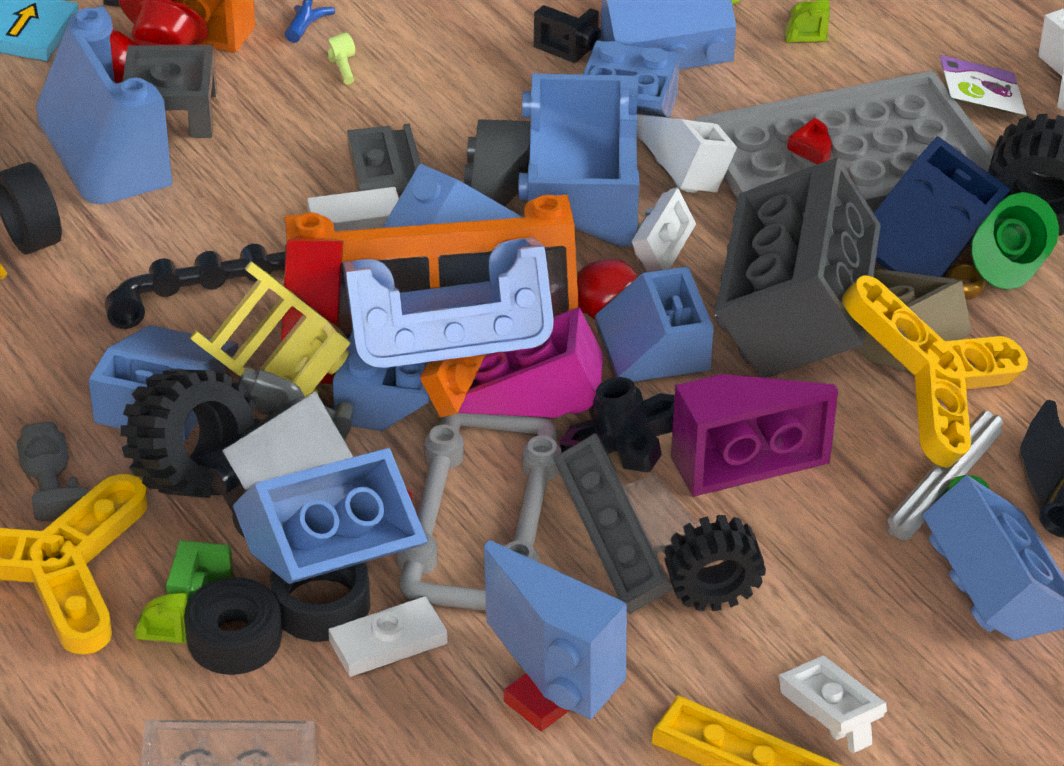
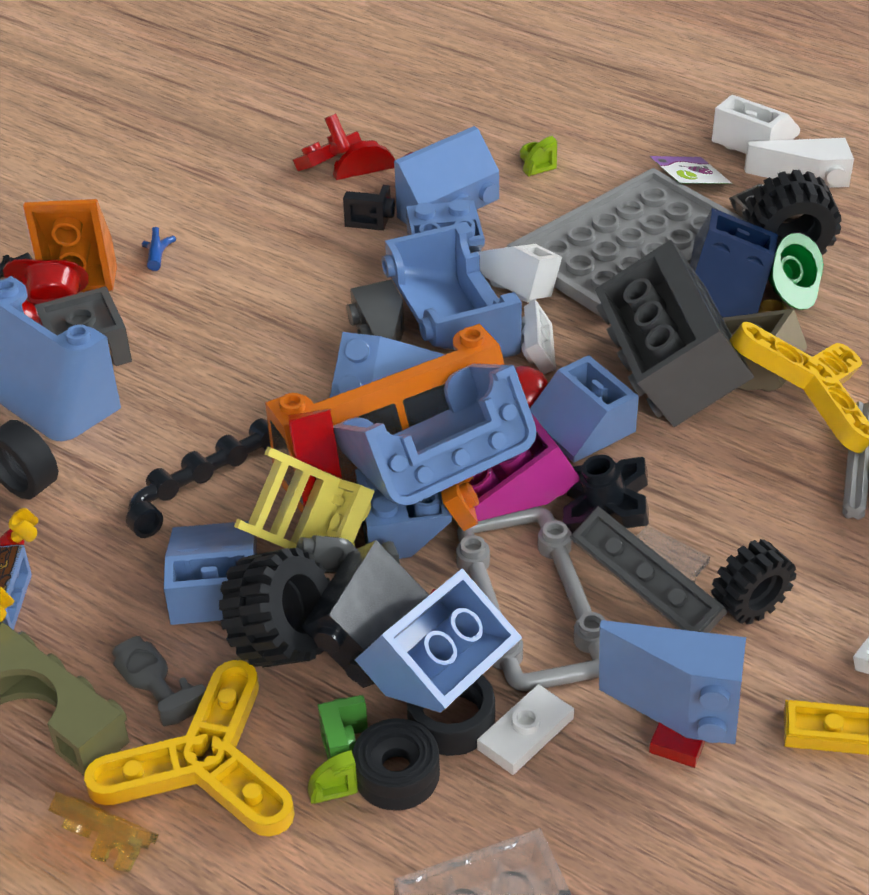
camera: 20 degrees left, 0 degrees up
white tile [307,187,399,231] -> none
yellowish green hand [328,33,355,85] -> none
dark grey plate [347,123,420,193] -> none
magenta slope [671,374,838,497] -> none
red tile [787,117,832,164] -> none

